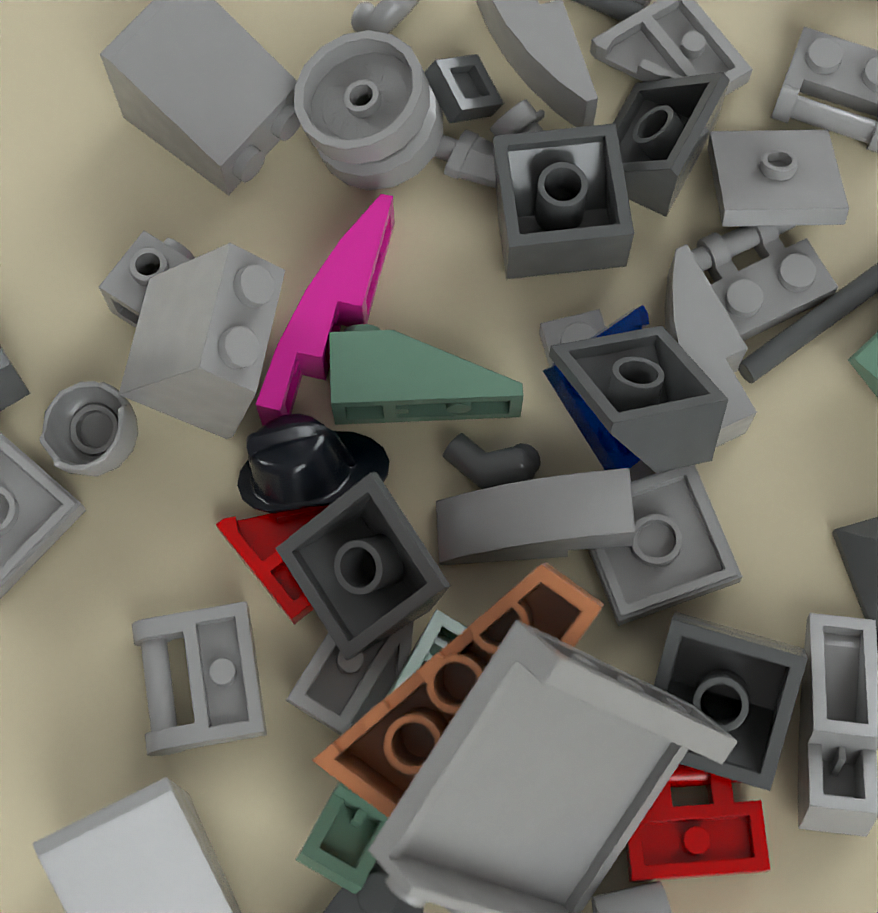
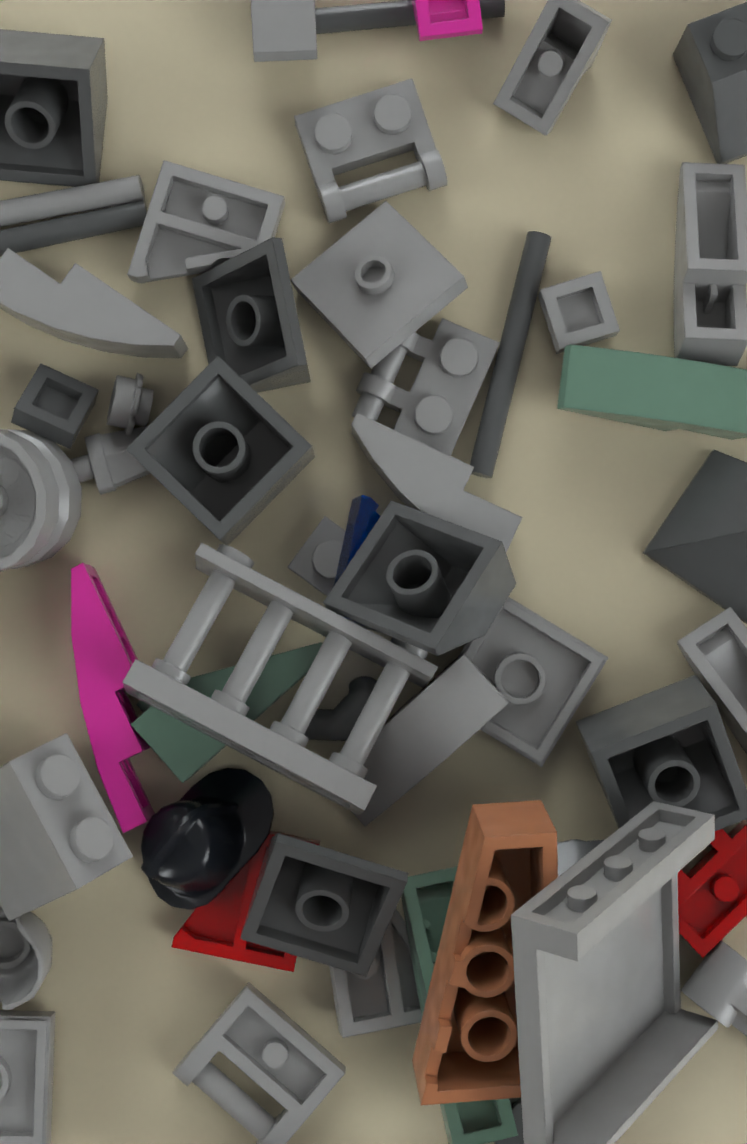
camera: 45 degrees left, 15 degrees up
none -> light grey fence [122,543,438,815]

